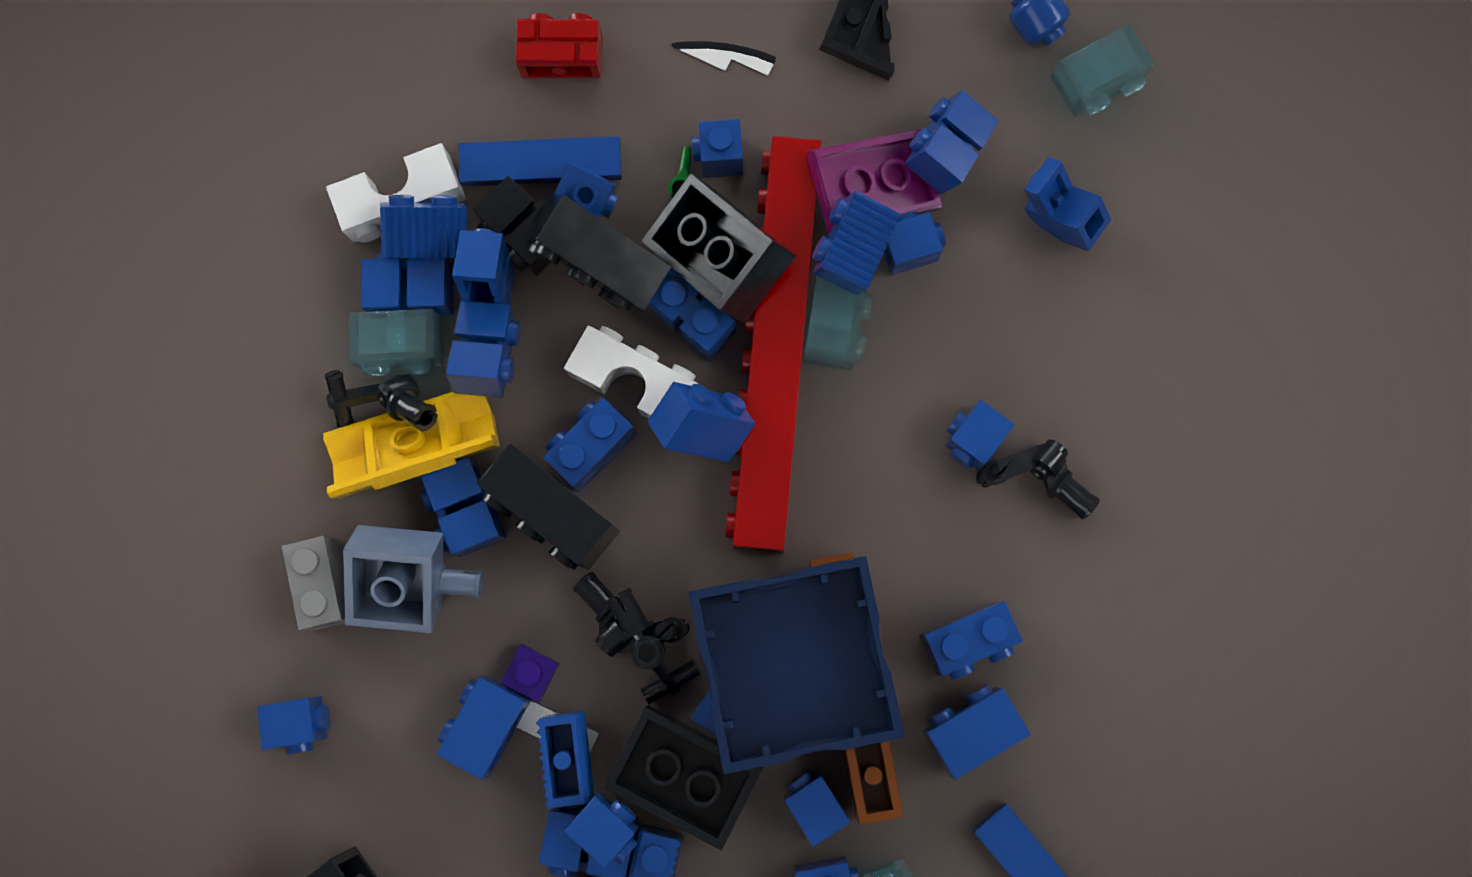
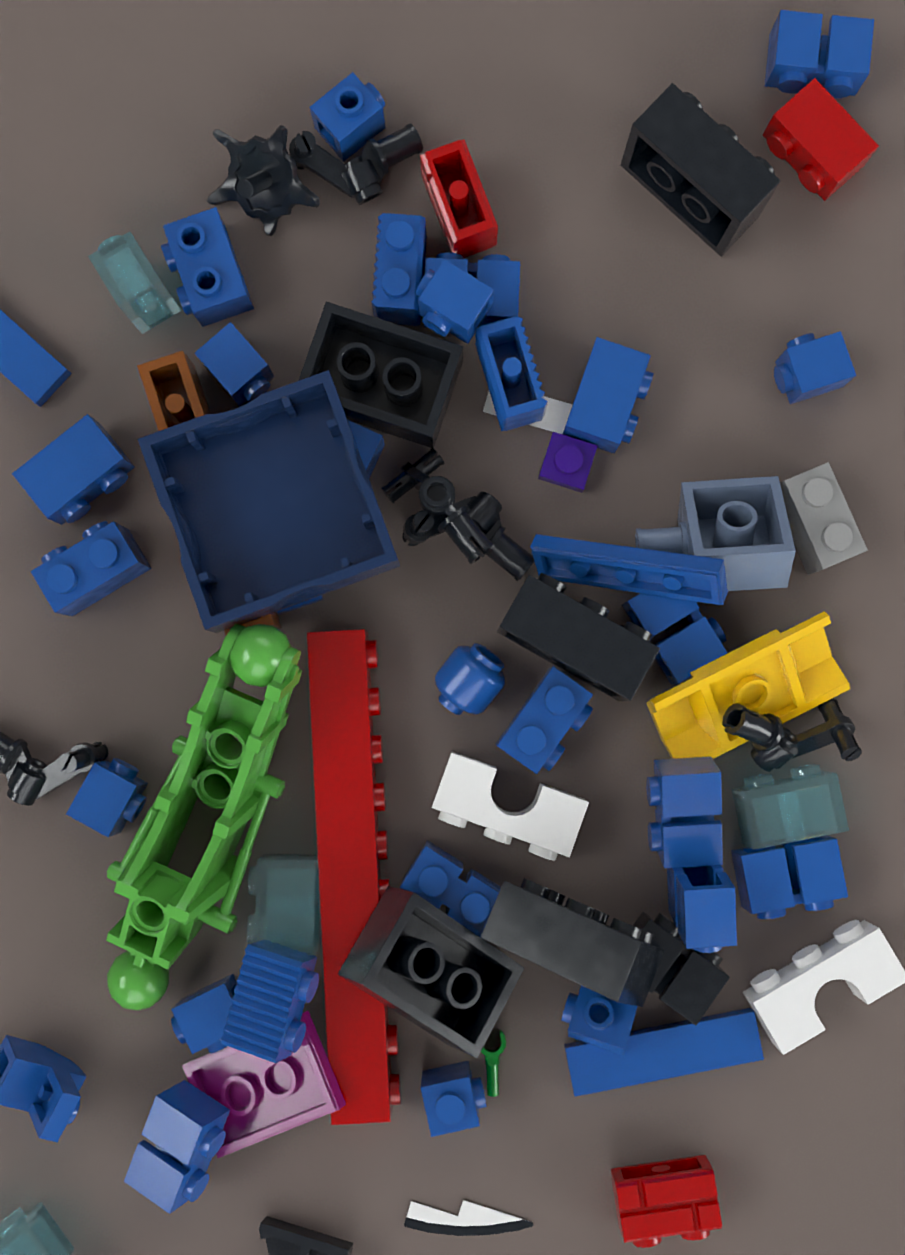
camera: 170 degrees right, 5 degrees up
blue brick [380,195,467,258] -> none
blue brick [647,381,756,462] -> none
none -> bright green piece [106,623,302,1011]
none -> blue head [435,643,505,715]
none -> blue tile [530,534,728,605]

